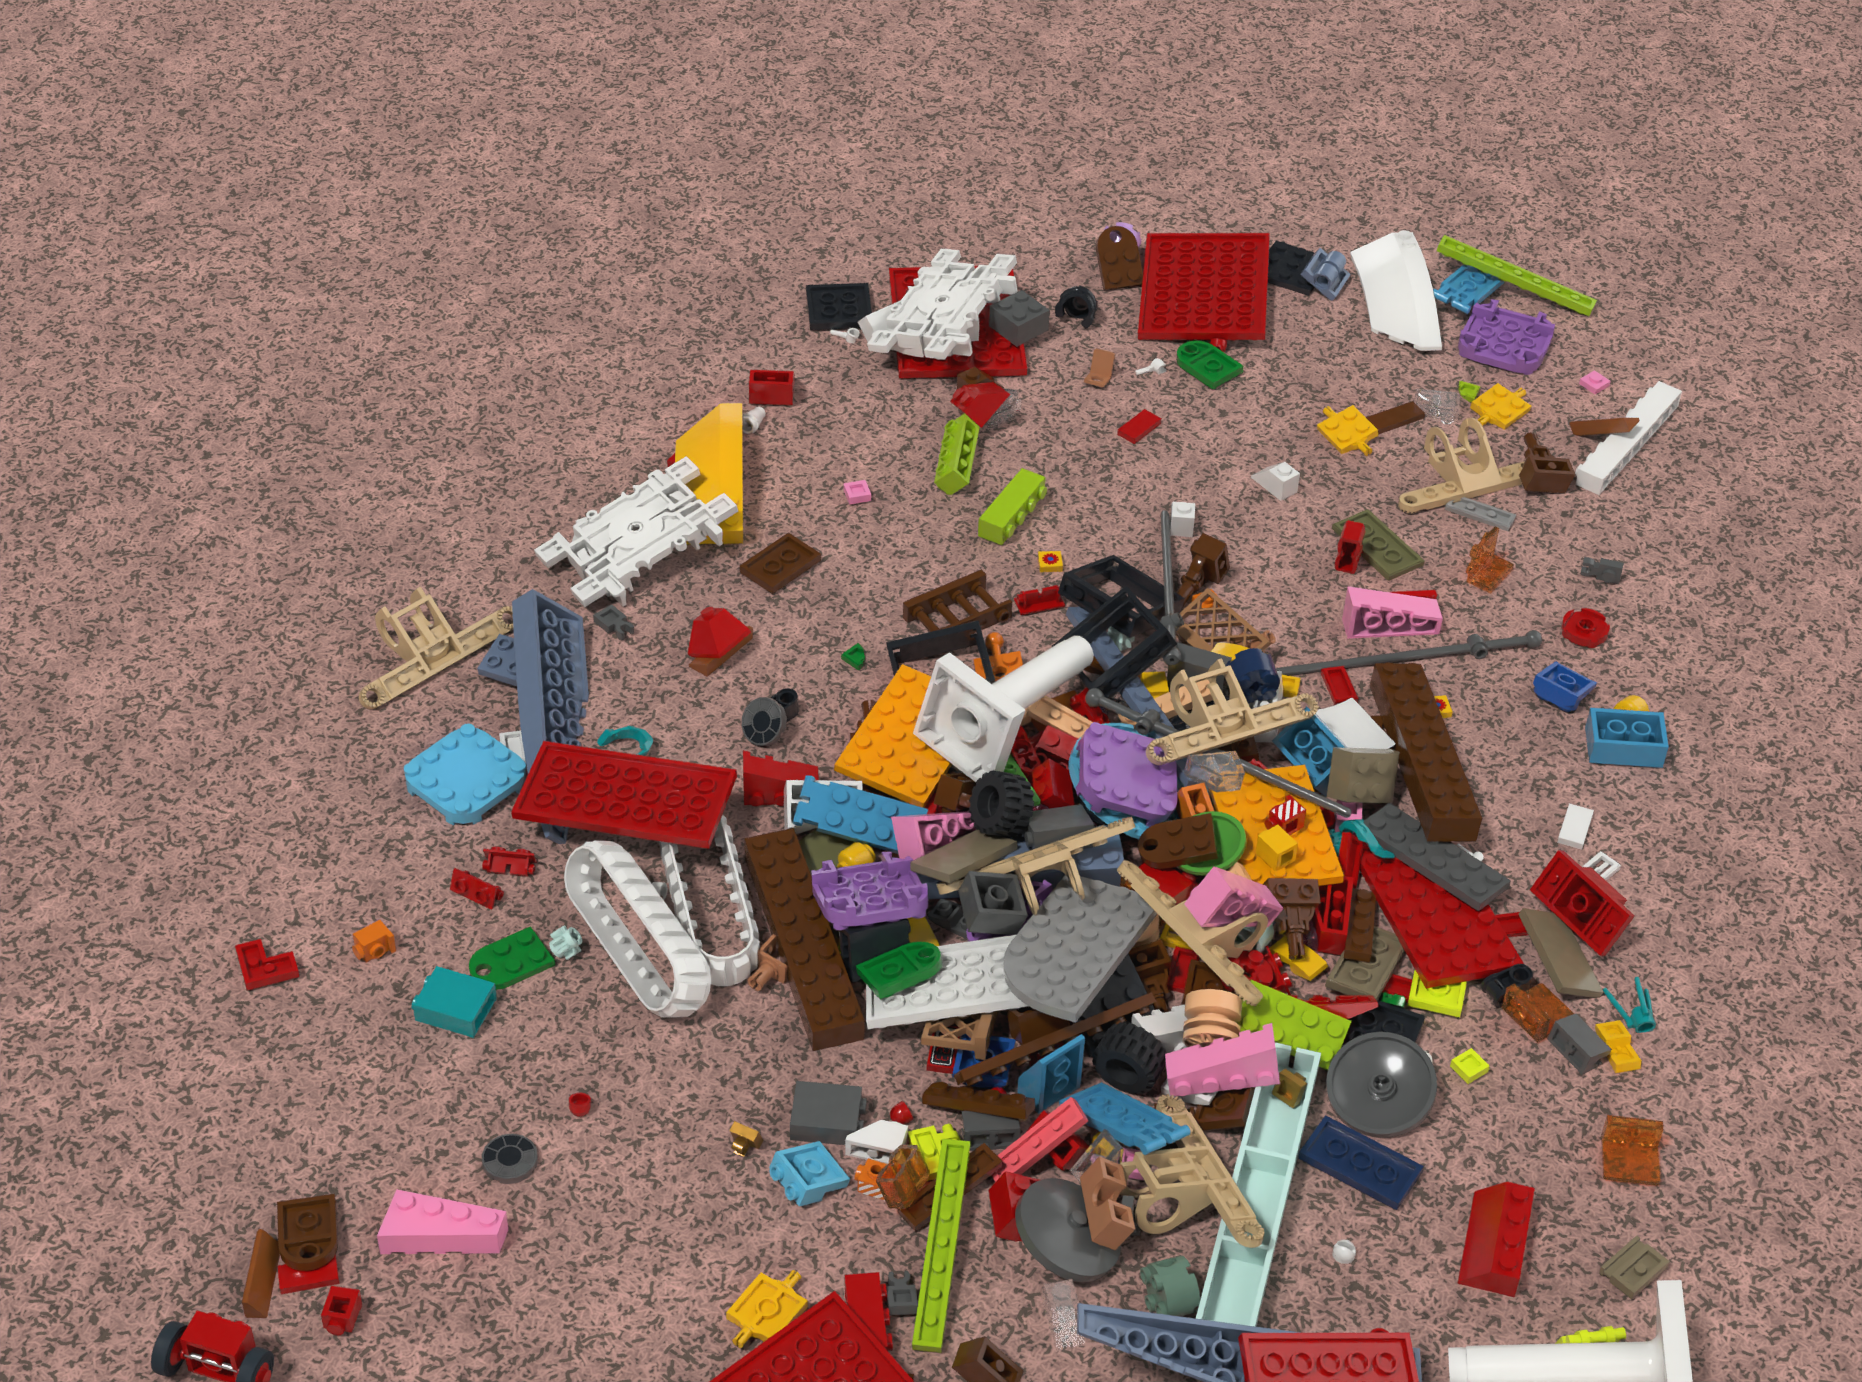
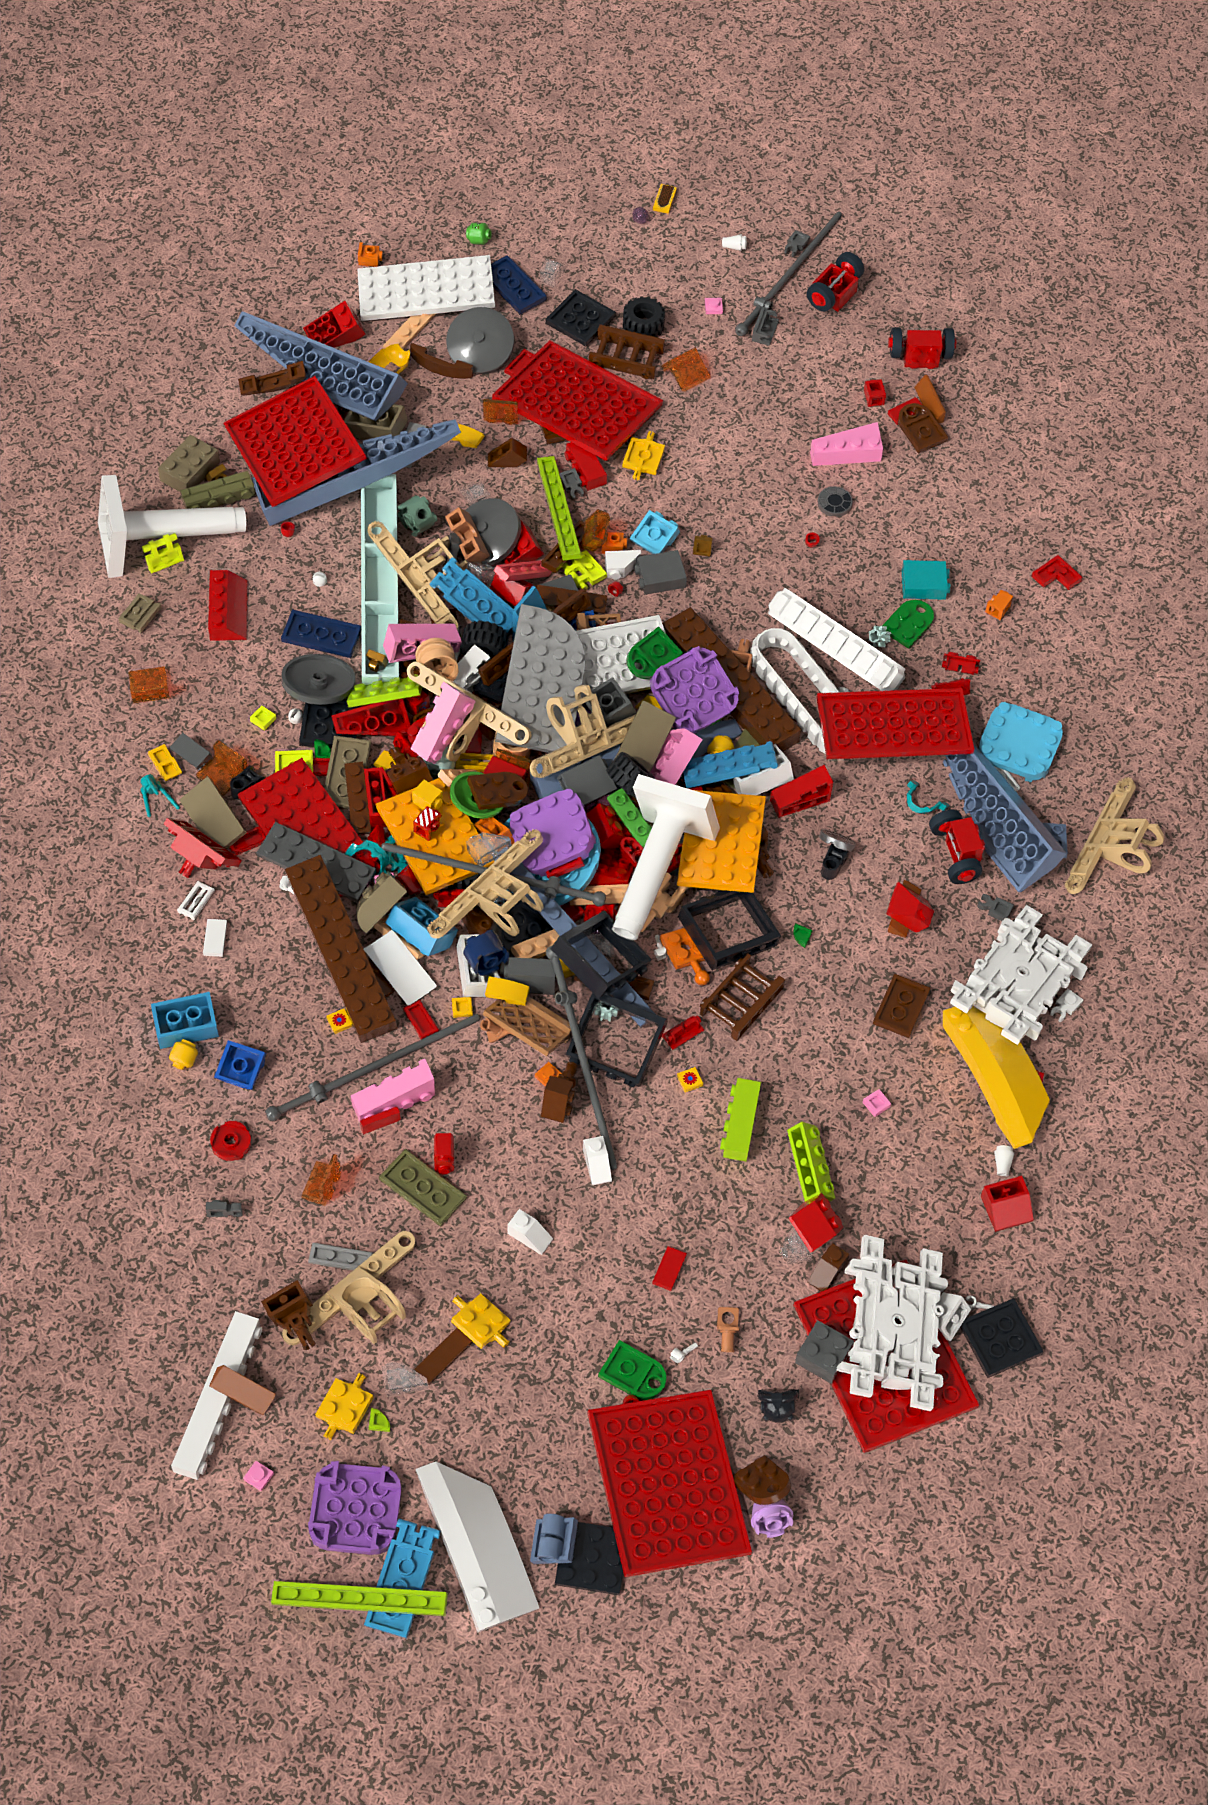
camera: 160 degrees right, 15 degrees up
none -> brick [929,809,985,884]

